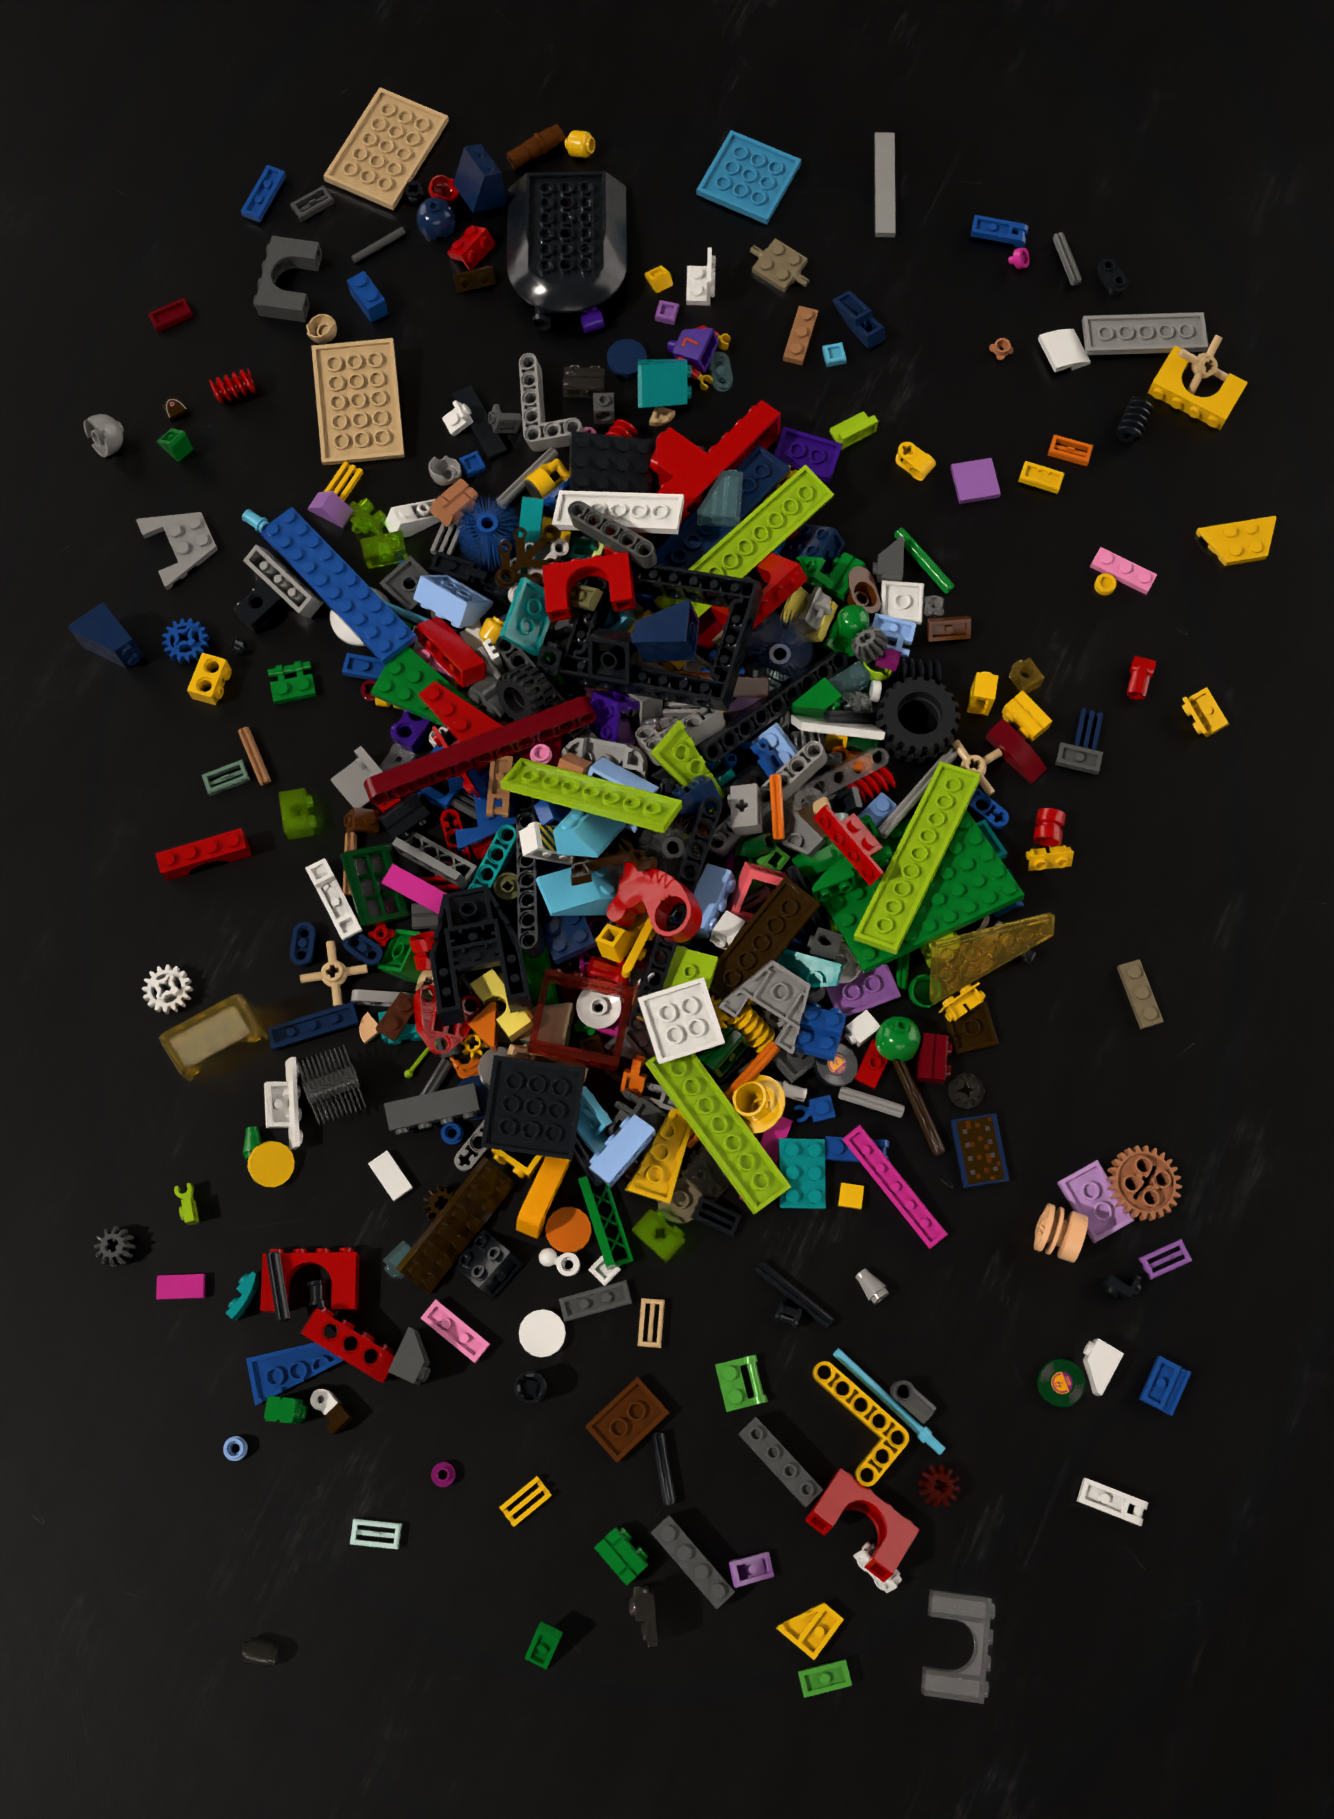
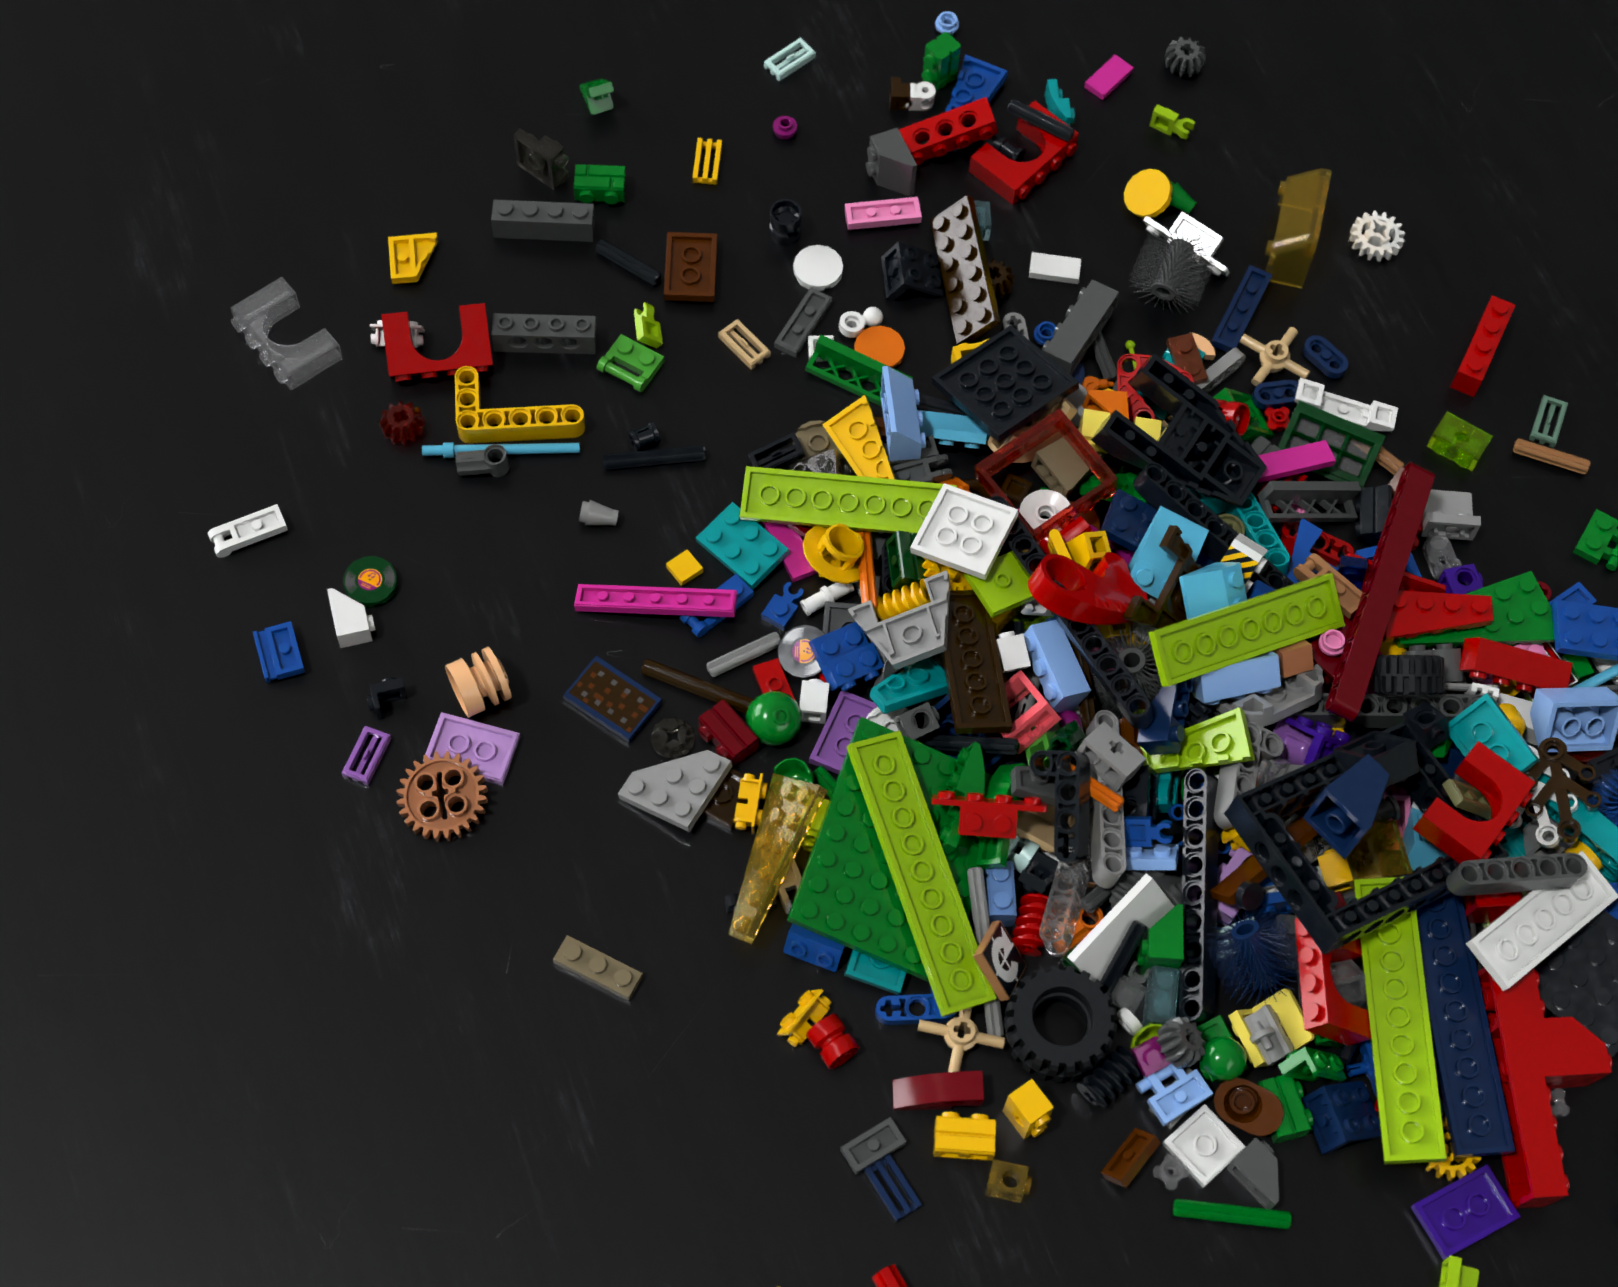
camera: 130 degrees right, 10 degrees down
light orange beam [516,1156,571,1239] -> none
clear neon green brick [632,1209,685,1263] -> none
clear light blue slope [697,470,743,527] -> none
medium lavender slope [729,1552,774,1588] -> none
bright green plate [798,1659,852,1698] -> none
none -> light grey plate [618,750,733,832]
none -> lime plate [634,302,663,348]
none -> tile [973,920,1027,1001]
none -> black beam [1029,750,1090,863]

